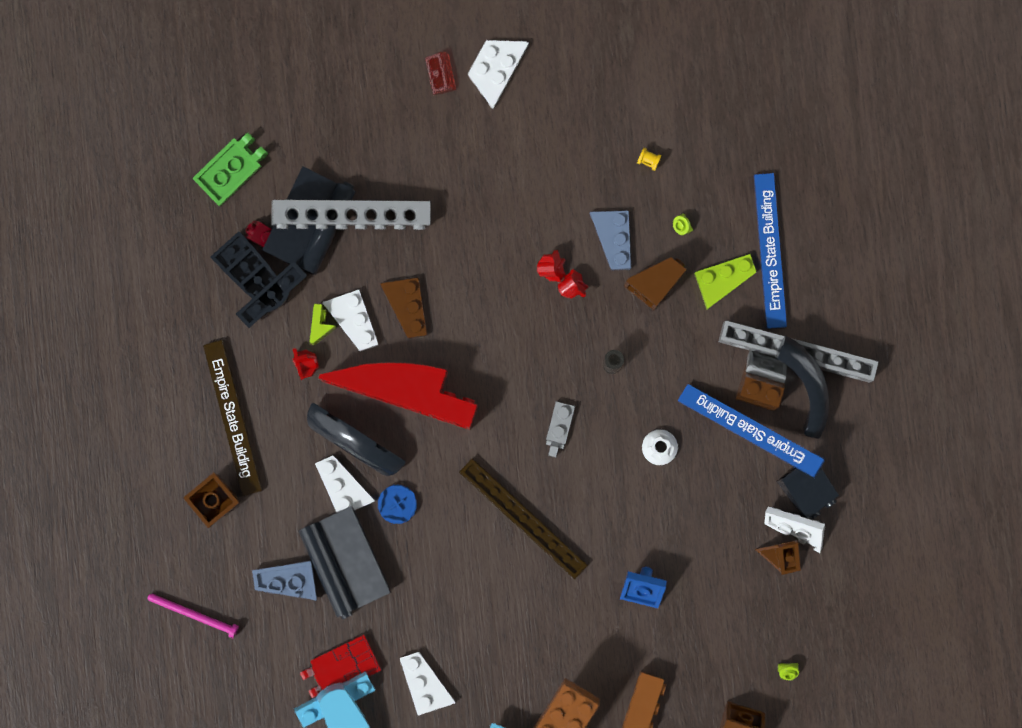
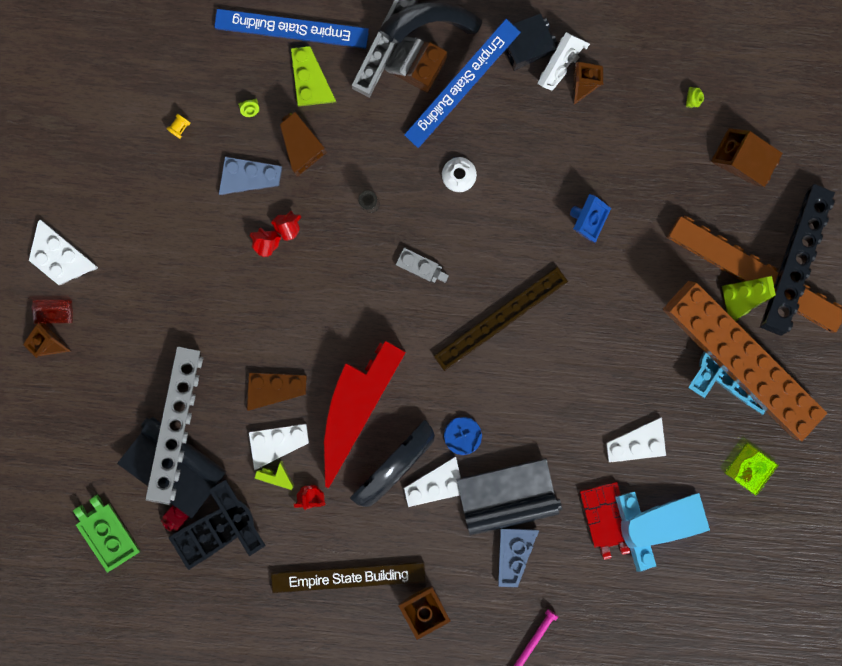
camera: 80 degrees left, 5 degrees up
none -> reddish brown slope [23,324,71,358]

